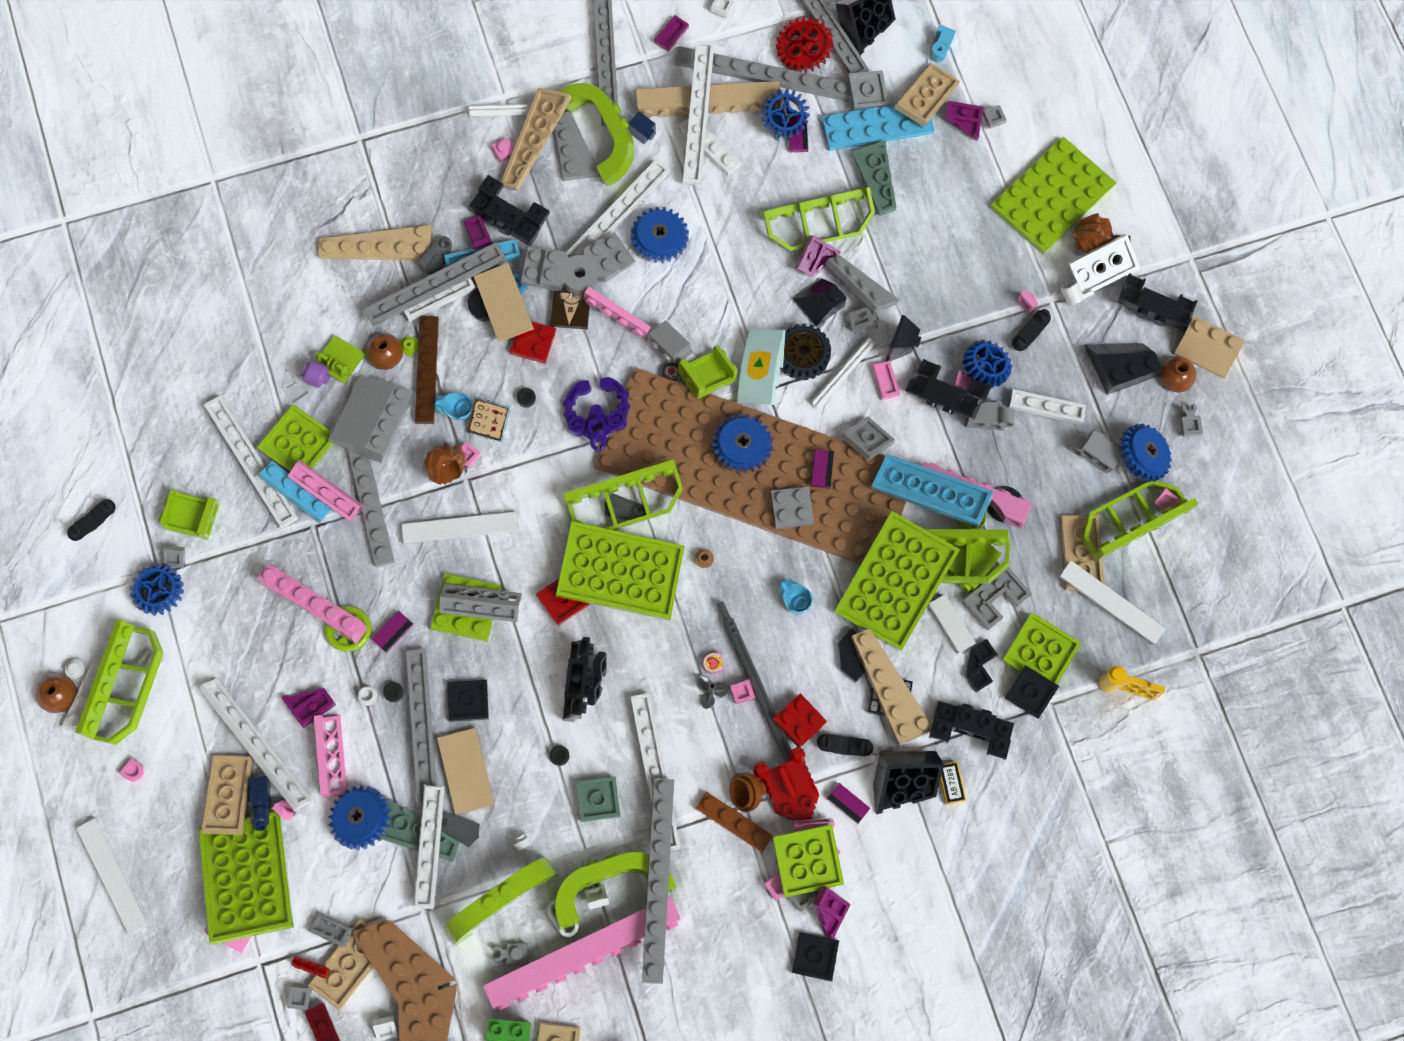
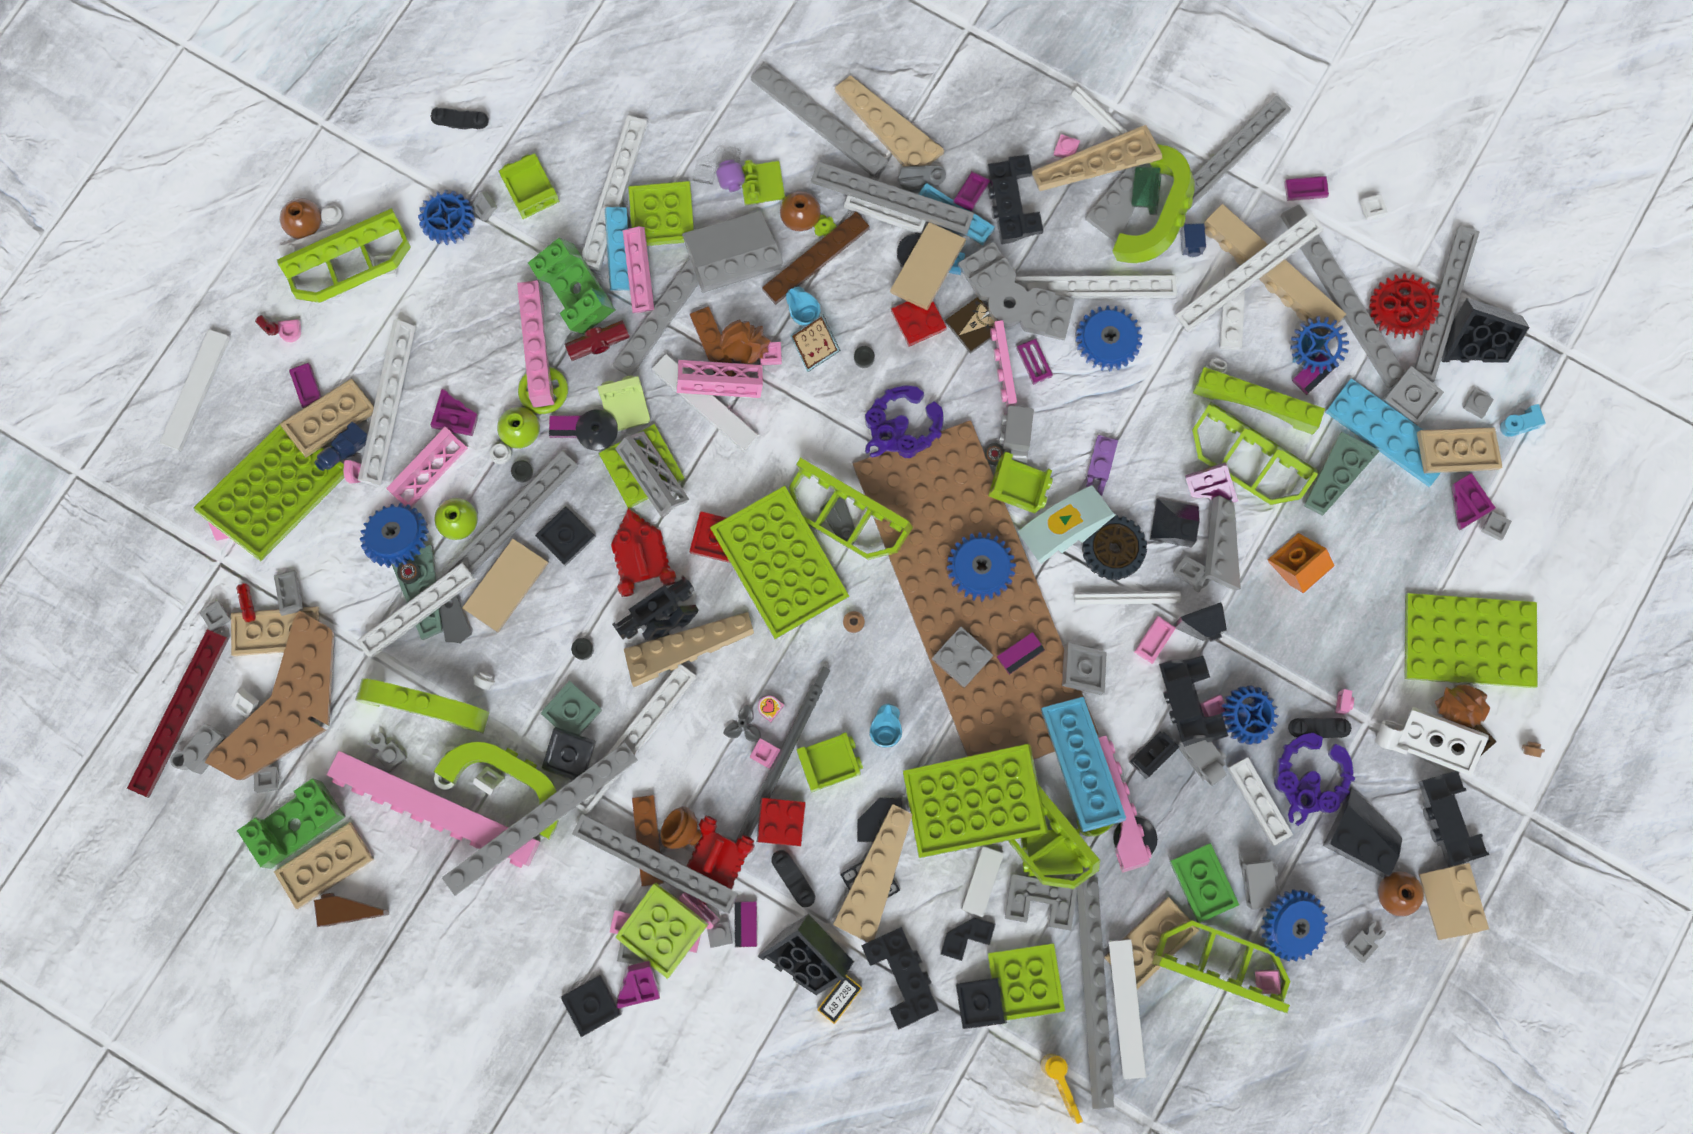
camera: 55 degrees right, 5 degrees up
none -> dark red arm [255,315,280,336]
none -> magenta tile [289,362,322,409]
none -> pearl dark grey tile [397,561,420,584]
none -> lime piece [434,498,478,540]
none -> lime piece [497,407,540,449]
none -> bright green plate [528,238,616,335]
none -> black tile [541,727,596,780]
none -> dark red piece [564,320,630,361]
none -> light grey plate [572,814,739,914]
none -> black dish [575,409,618,451]
none -> yellowish green bracket [597,375,650,431]
none -> red shield [611,508,677,597]
none -> tan wing [624,612,754,687]
none -> bright pink fence [677,360,763,398]
none -> dark orange plate [689,306,737,377]
none -> light grey plate [707,921,733,948]
none -> light grey plate [751,63,888,178]
none -> lime panel [796,732,863,793]
none -> magenta tile [1016,338,1053,385]
none -> light grey plate [1076,877,1114,1109]
none -> medium lavender hinge [1085,435,1118,496]
none -> black hinge [1129,732,1180,779]
none -> clear green panel [1131,167,1162,215]
none -> bright green plate [1169,843,1239,923]
none -> lime arch [1193,367,1325,435]
none -> white plate [1206,358,1227,374]
none -> orange slope [1268,533,1334,593]
none -> dark purple piece [1274,733,1355,826]
none -> light grey plate [1463,389,1494,419]
none -> medium nougat plate [1522,741,1545,758]

